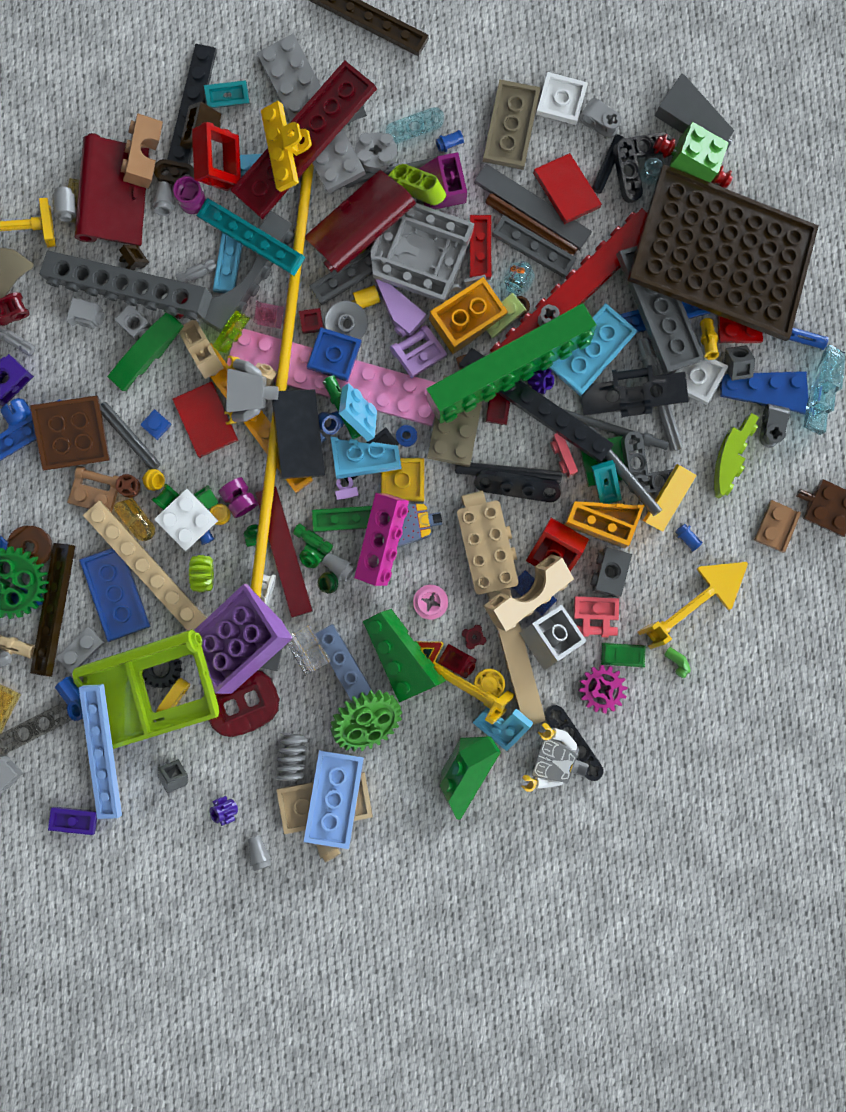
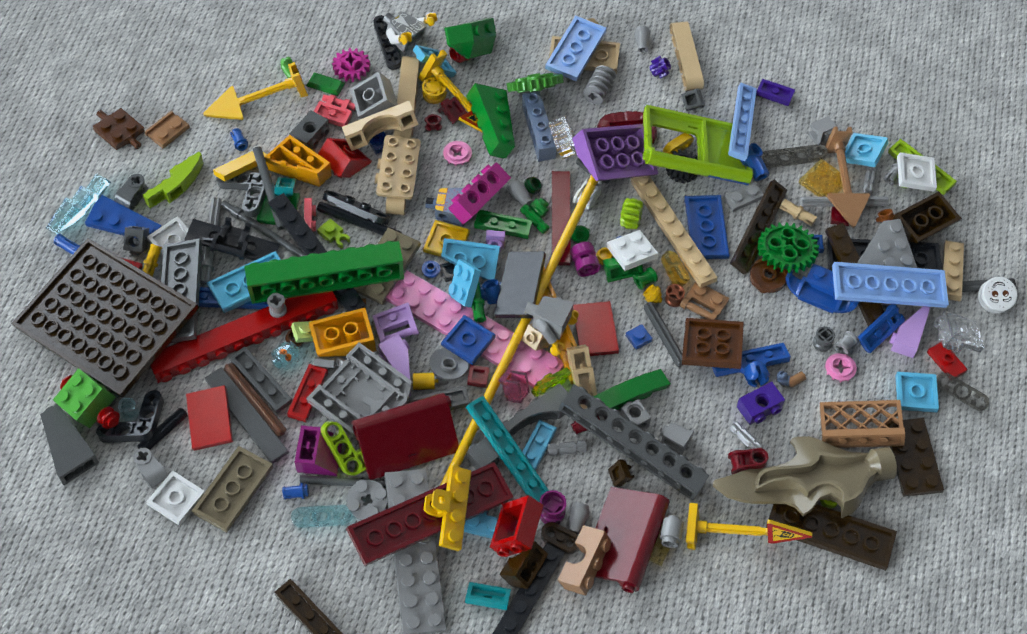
camera: 160 degrees left, 25 degrees down
none -> lime plate [317,219,350,249]
none -> tan beam [670,21,704,91]

